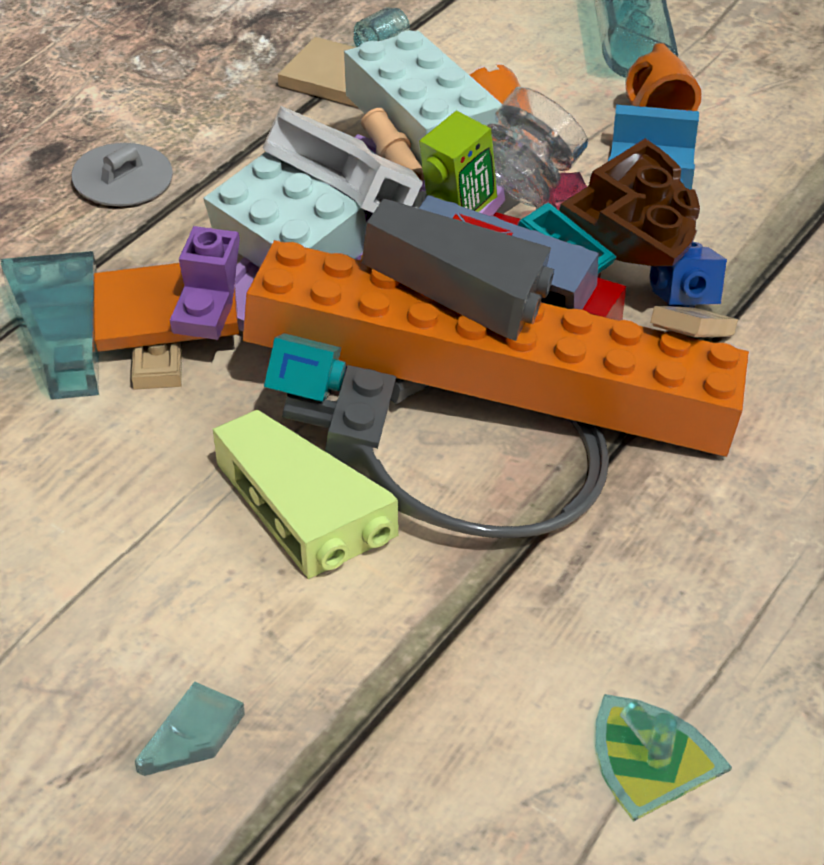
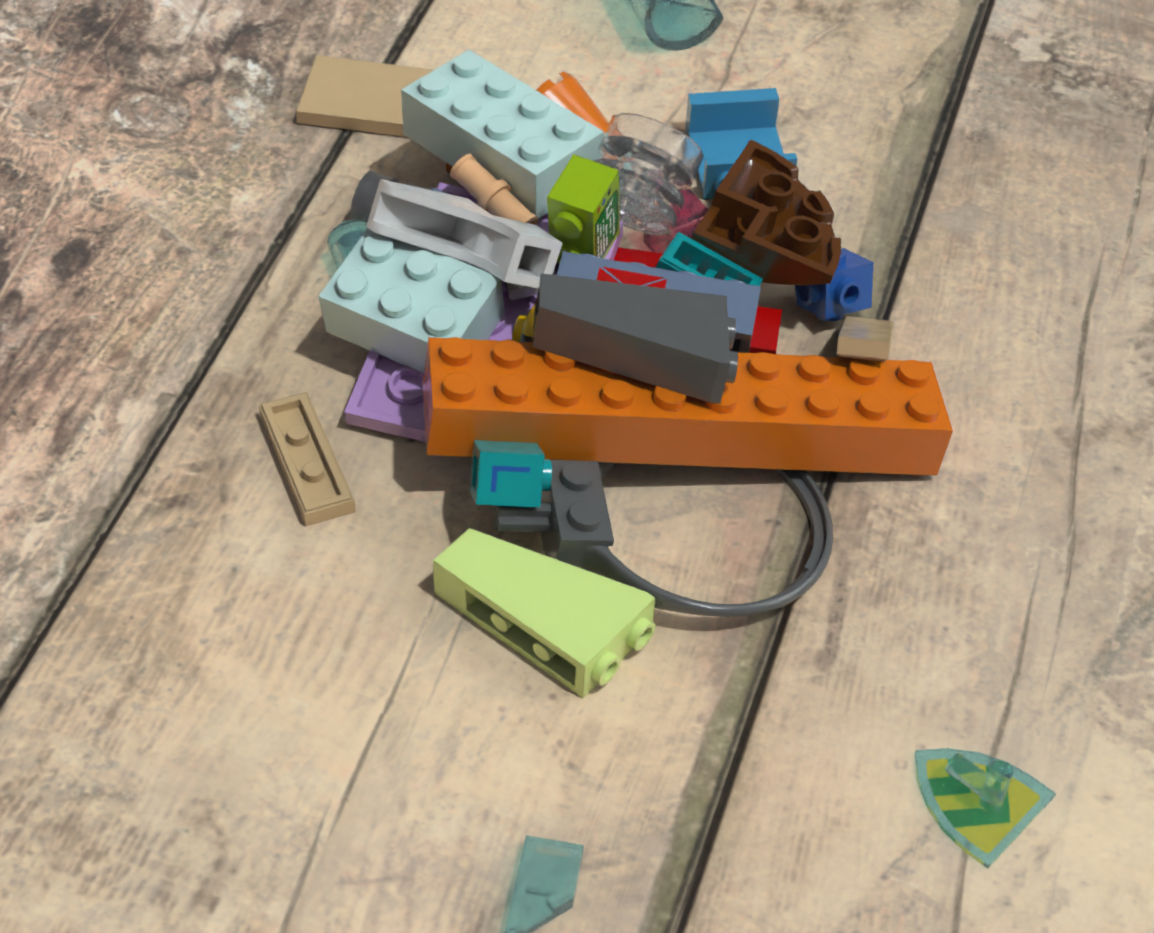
camera: 20 degrees left, 5 degrees up
clear light blue slope [1,251,99,400] -> none
light grey shield [71,143,173,206] -> none
orange tile [94,263,239,352] -> none
medium lavender slope [170,226,240,340] -> none
clear light blue brick [354,7,410,47] -> none
orange piece [625,43,701,111] -> none

